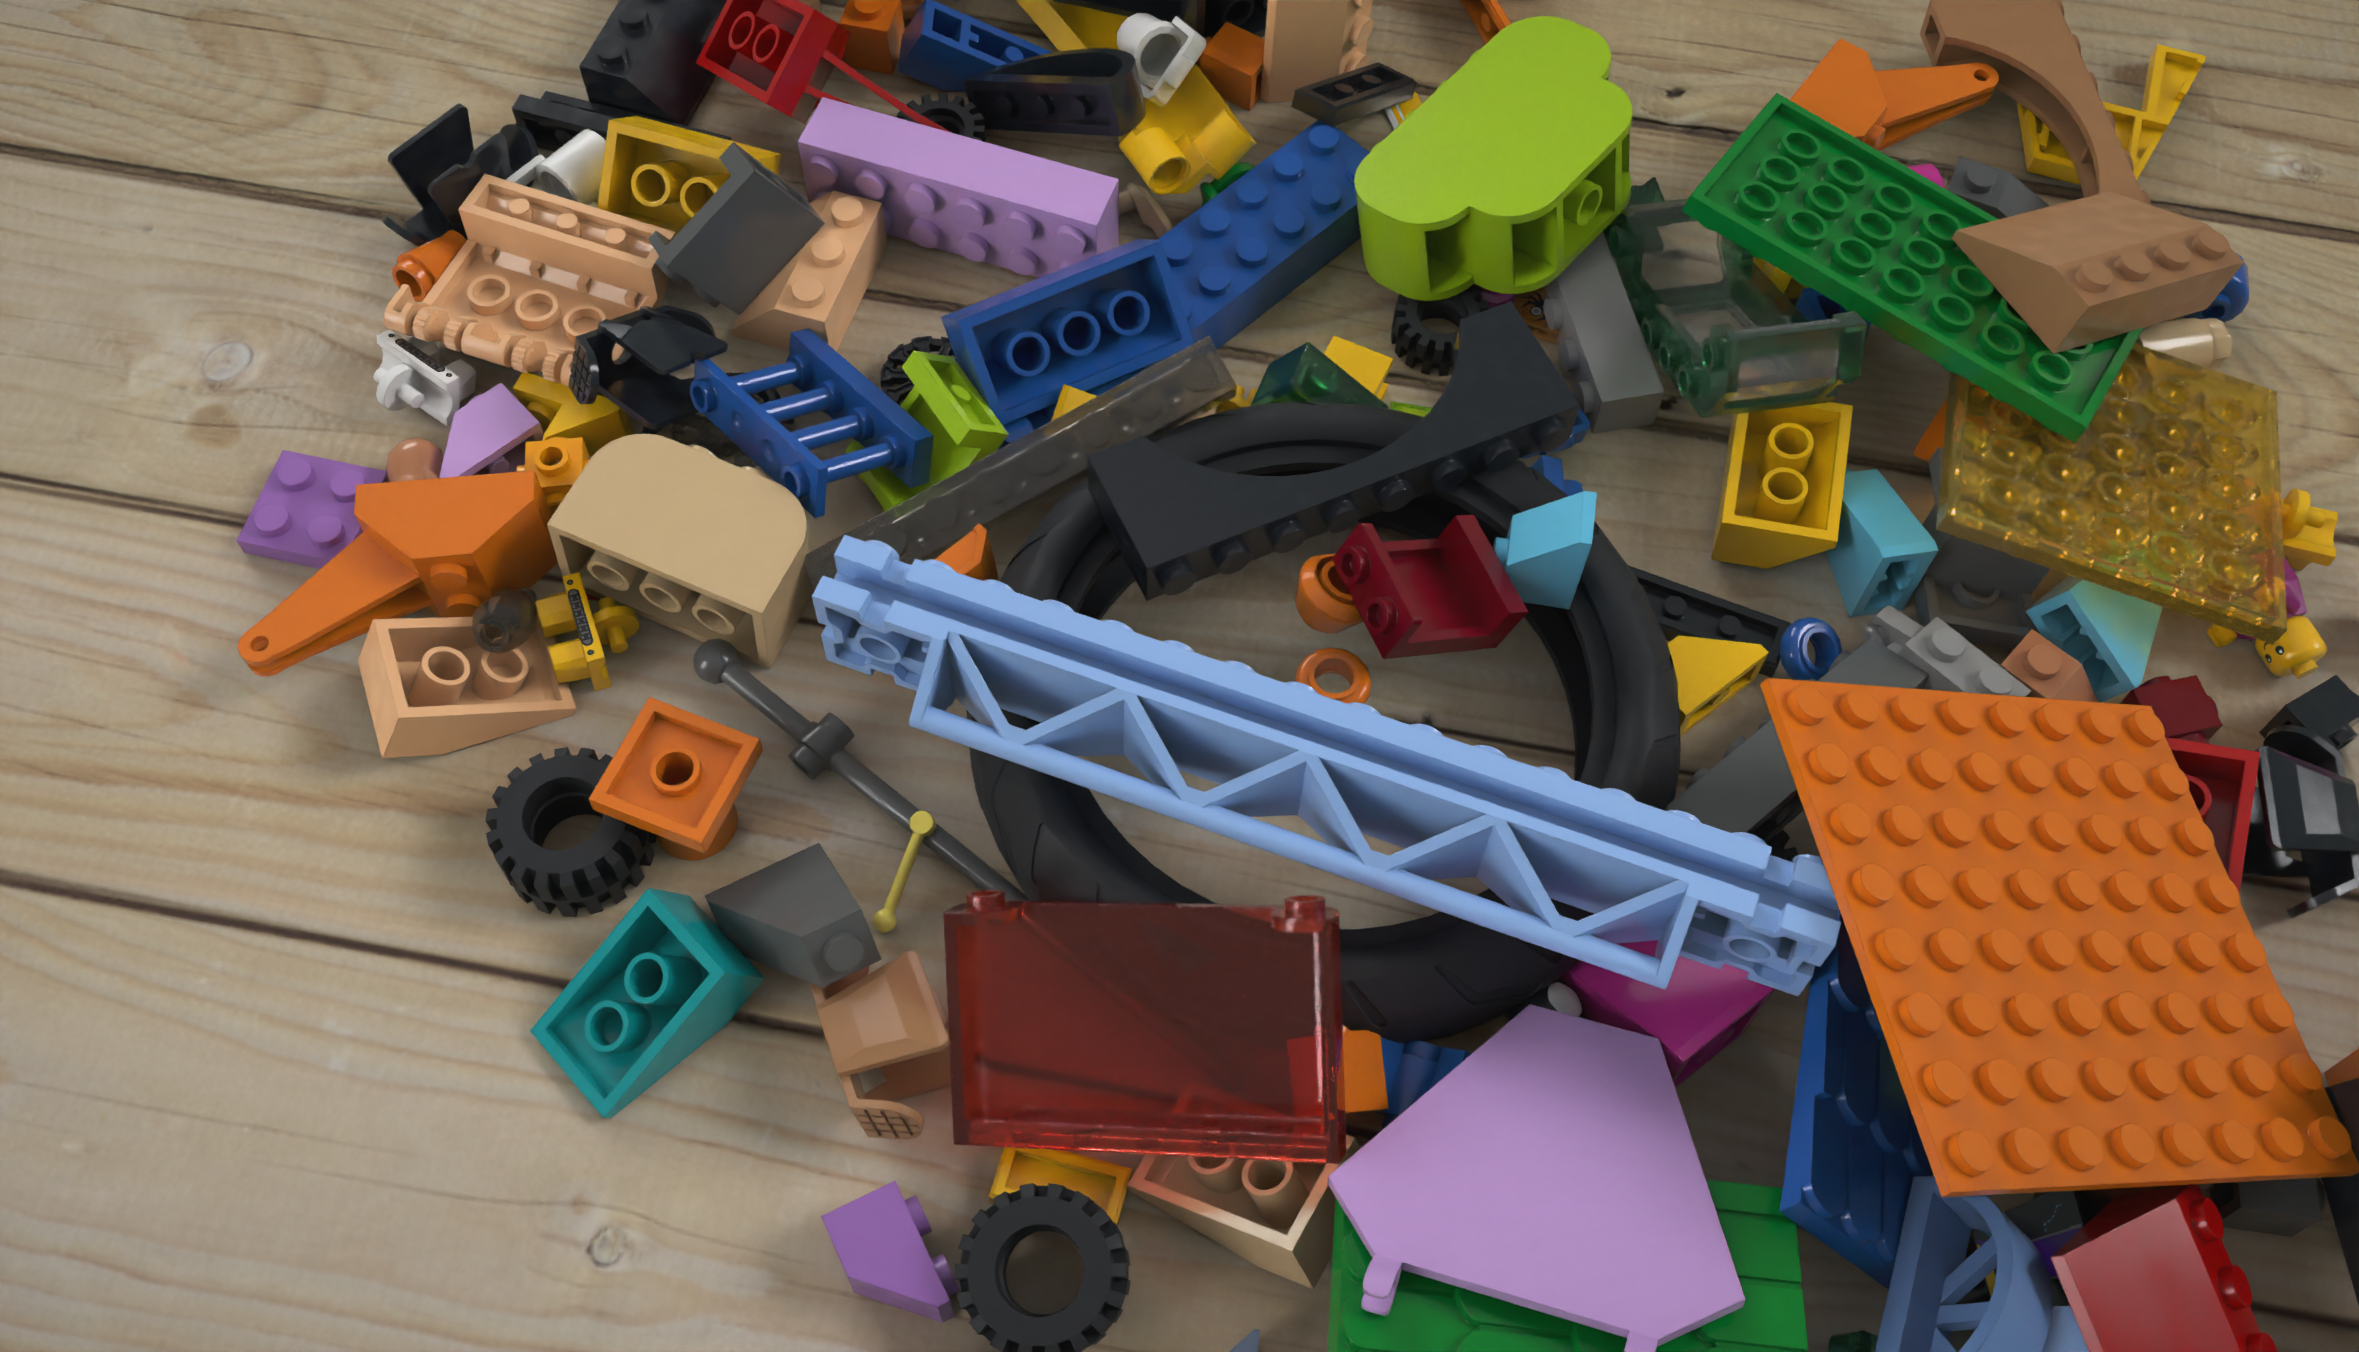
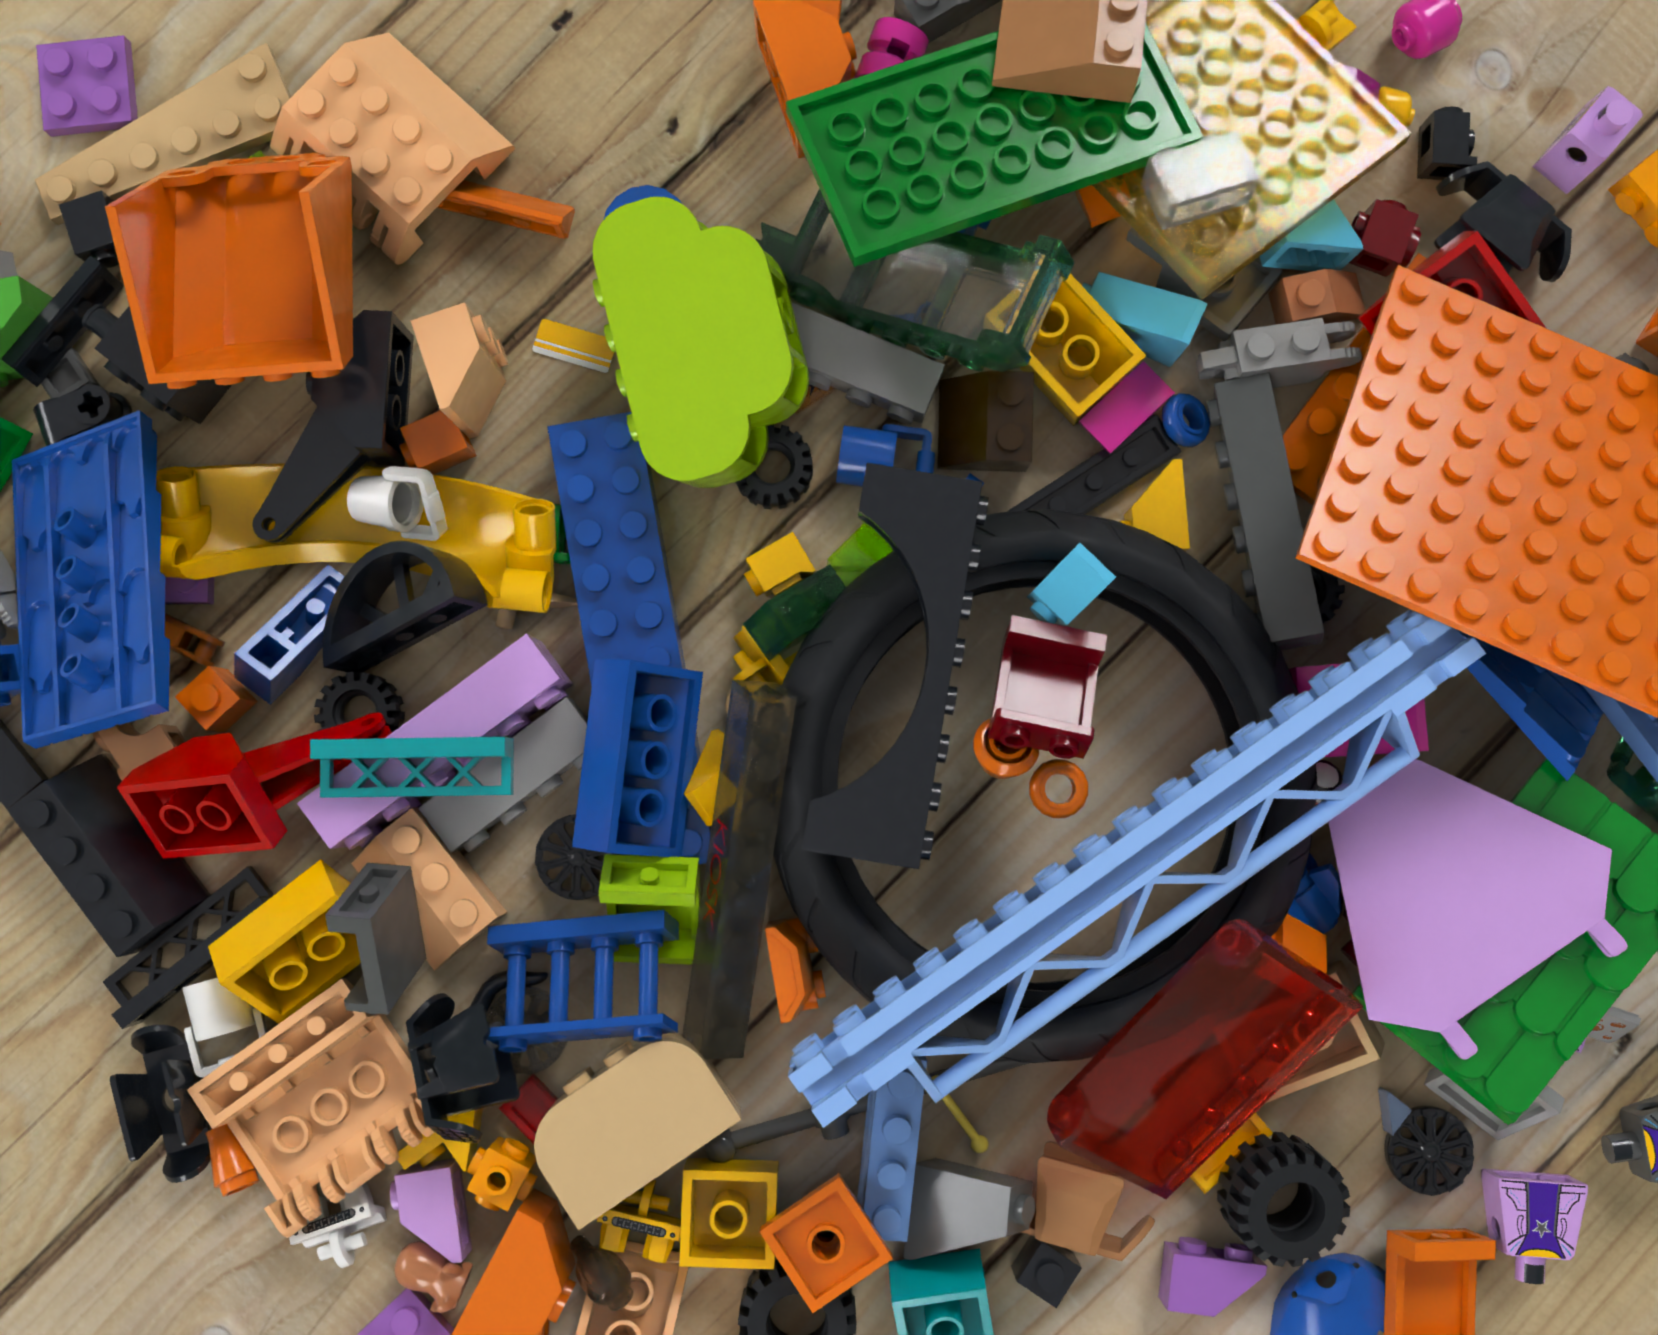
camera: 55 degrees left, 25 degrees up
black tile [1291,62,1417,127] -> none
none -> teal fence [310,737,514,798]
none -> light grey brick [418,697,588,853]
none -> yellow brick [679,1158,779,1270]
none -> medium blue brick [857,1056,927,1242]
none -> dark brown slope [937,371,1034,472]
none -> black brick [1011,1235,1082,1308]
none -> dark pink slope [1079,361,1175,455]
none -> clear brick [1141,130,1260,230]

